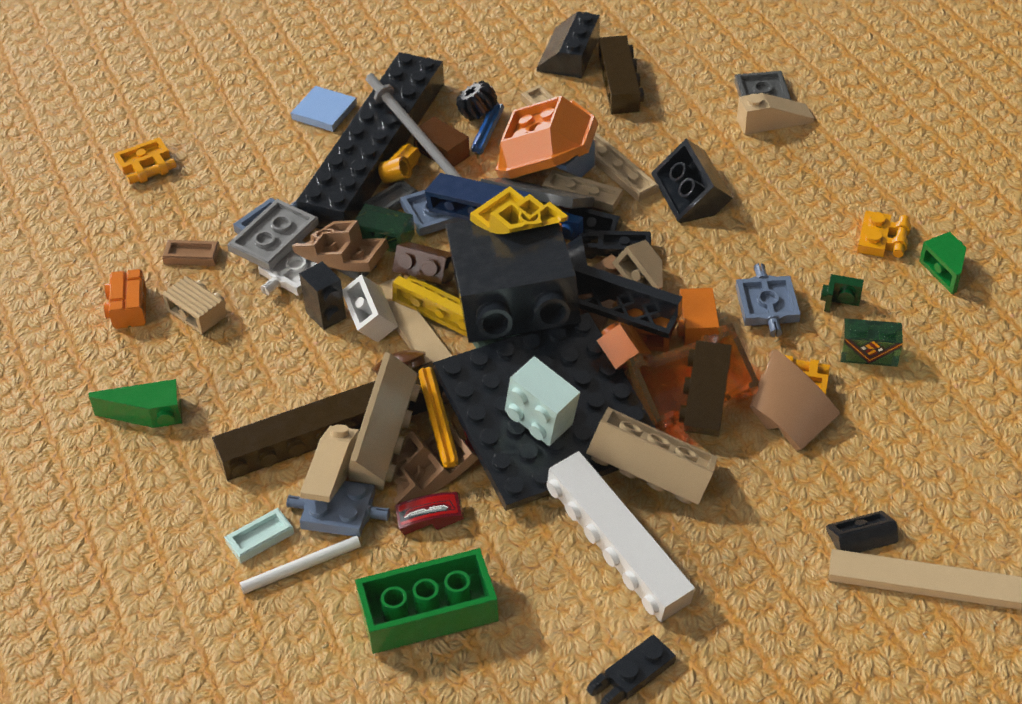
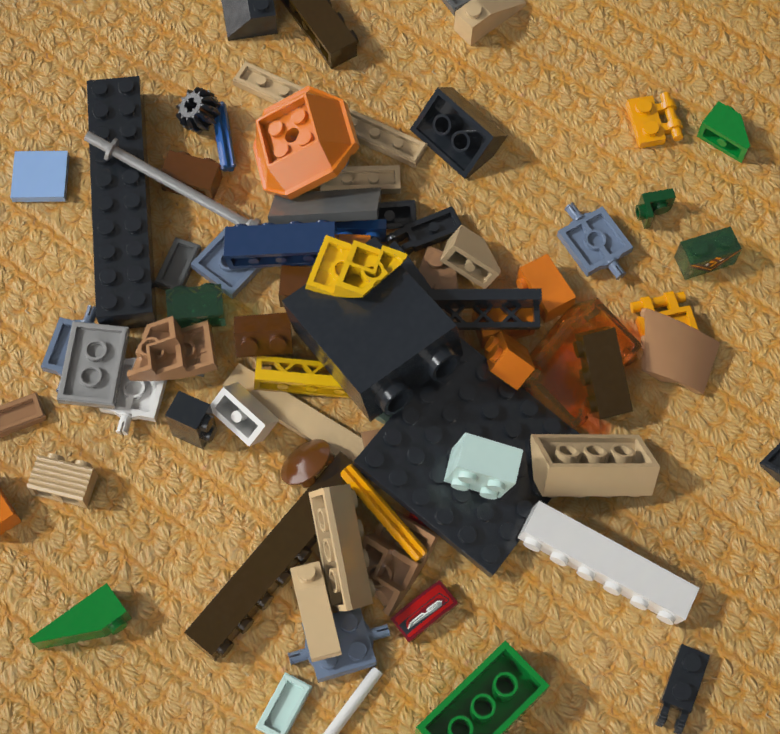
camera: 30 degrees left, 20 degrees up
light orange piece [378,144,421,184] -> none

